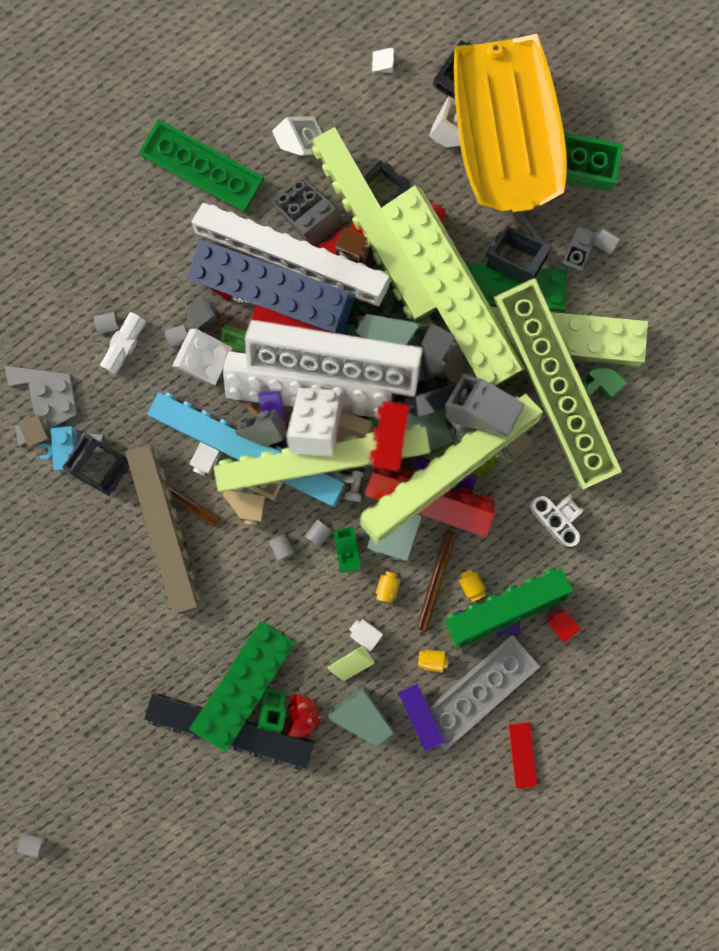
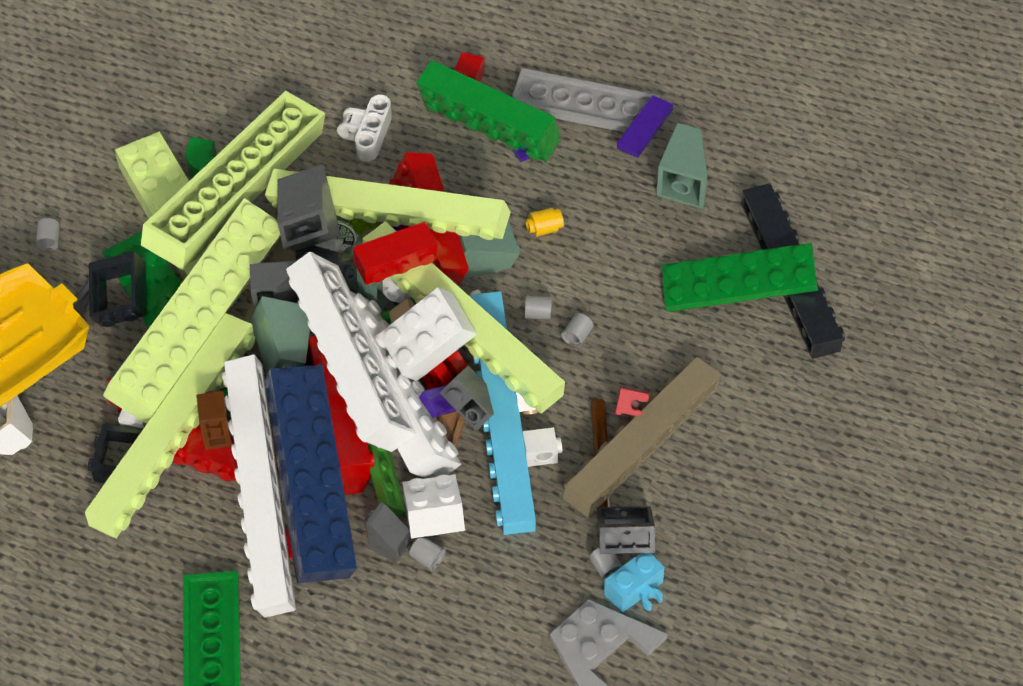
camera: 120 degrees left, 30 degrees down
dark tan brick [19,414,51,447] -> none
light grey beam [94,312,120,334] -> none
white piece [100,312,147,375] -> none
tan slope [223,491,266,525] -> none
green brick [257,688,286,733] -> none
dark grey slope [271,177,344,247] -> none
white slope [272,117,322,156] -> none
red cylinder [284,694,321,738] -> none
yellowish green slope [328,645,375,681] -> none
green brick [333,527,361,573] -> none
white brick [349,619,383,652] -> none
reddish brown axle [417,530,456,631] -> none
yellow brick [418,650,449,673] -> none
yellow brick [458,569,487,602] -> none
red tile [508,722,537,789] -> none
dark grey slope [562,226,597,272] -> none
none -> hinge [615,386,649,416]

